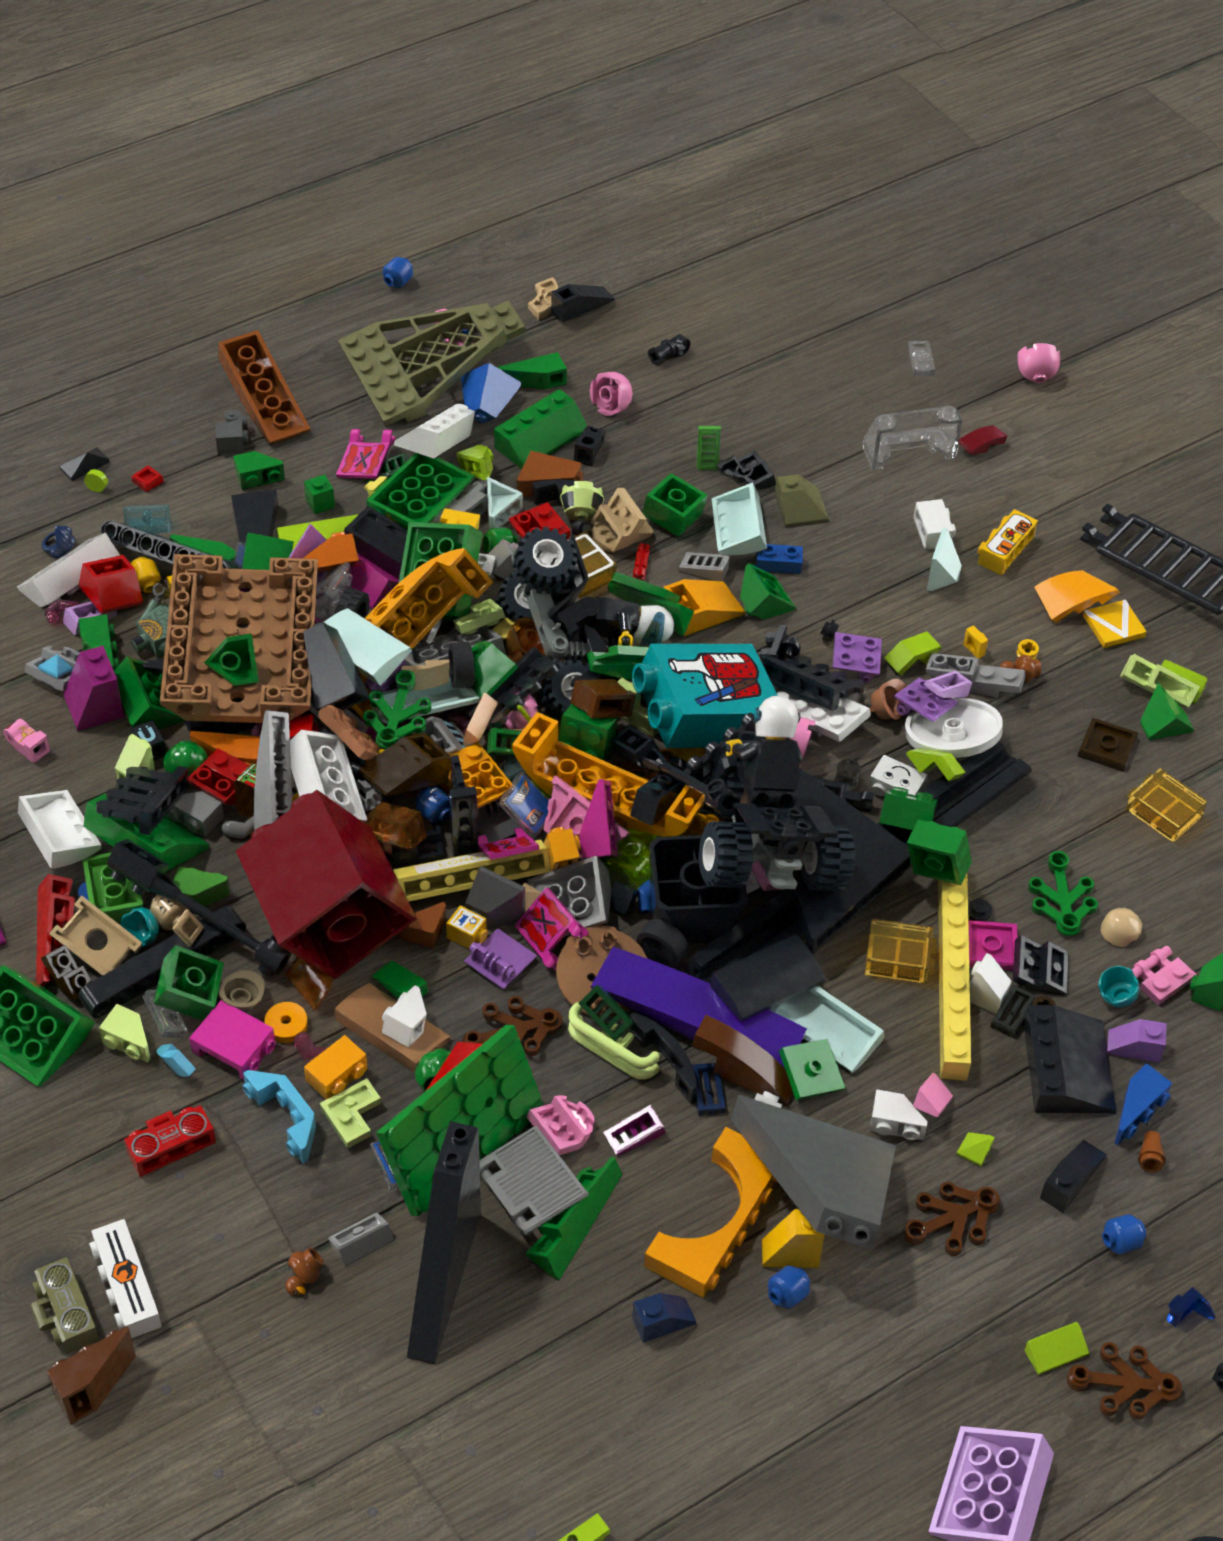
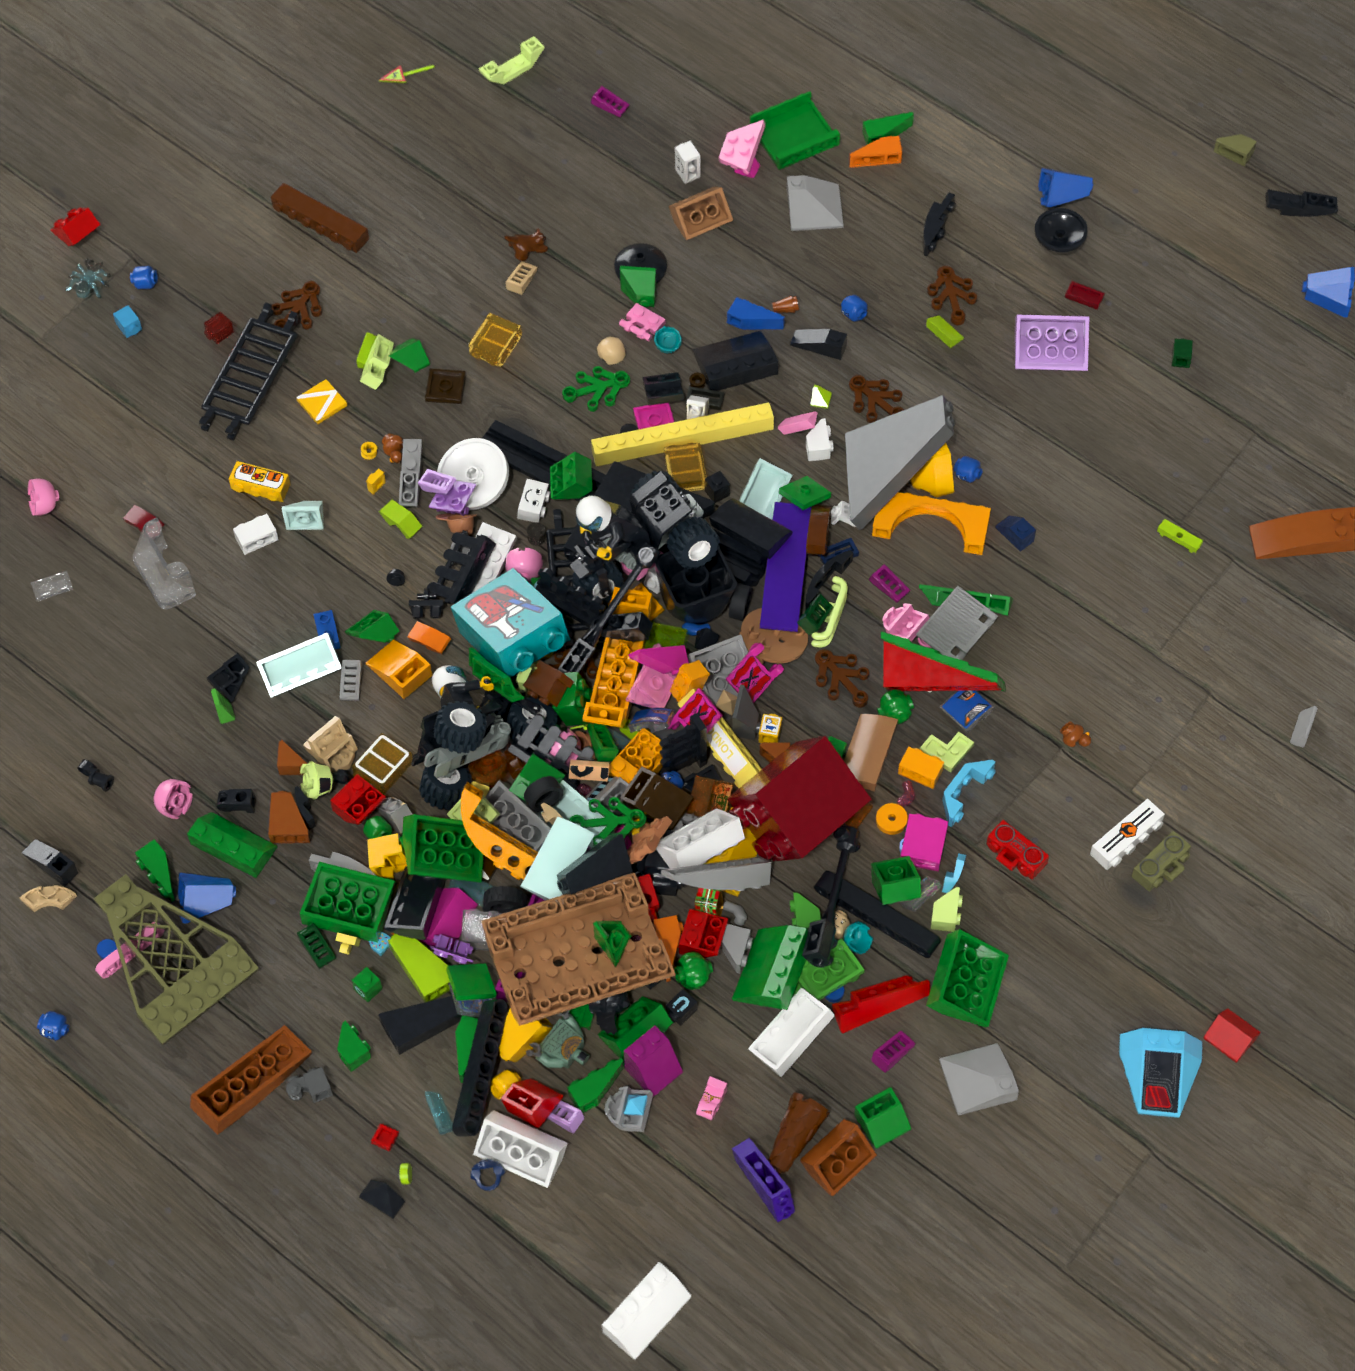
camera: 105 degrees left, 10 degrees up
dark brown slope [41,945,92,1001] -> none
clear pink arm [44,600,79,623] -> none
reddish brown slope [46,1326,136,1425] -> none
tan piece [49,895,142,975] -> none
black fence [96,766,188,835] -> none
yellowish green slope [115,734,155,779] -> none
tan slope [172,909,204,947] -> none
dark tan piece [219,970,265,1013] -> none
orange slope [302,532,359,572] -> none
light grey slope [328,1213,394,1265] -> none
dark pink flag [336,429,396,479] -> none
white slope [382,985,427,1047] -> none
white slope [394,404,475,458] -> none
black slope [407,1121,481,1364] -> none
lime slope [456,445,493,480] -> none
medium lavender hinge [464,929,537,990] -> none
light aqua slope [487,477,523,529] -> none
green wedge [607,572,694,636] -> none
red axle [633,543,650,581] -> none
green brick [642,473,708,537] -> none
olive slope [775,474,829,527] -> none
medium lavender hinge [833,632,882,683] -> none
lime slope [906,748,966,781] -> none
green brick [907,819,972,885] -> none
light orange slope [1035,570,1120,623] -> none
medium lavender slope [1107,1019,1167,1063] -> none
clear blue plate [1166,1287,1215,1327] -> none
none -> dark orange slope [277,740,308,775]
none -> orange slope [407,621,451,654]
none -> black brick [704,471,730,503]

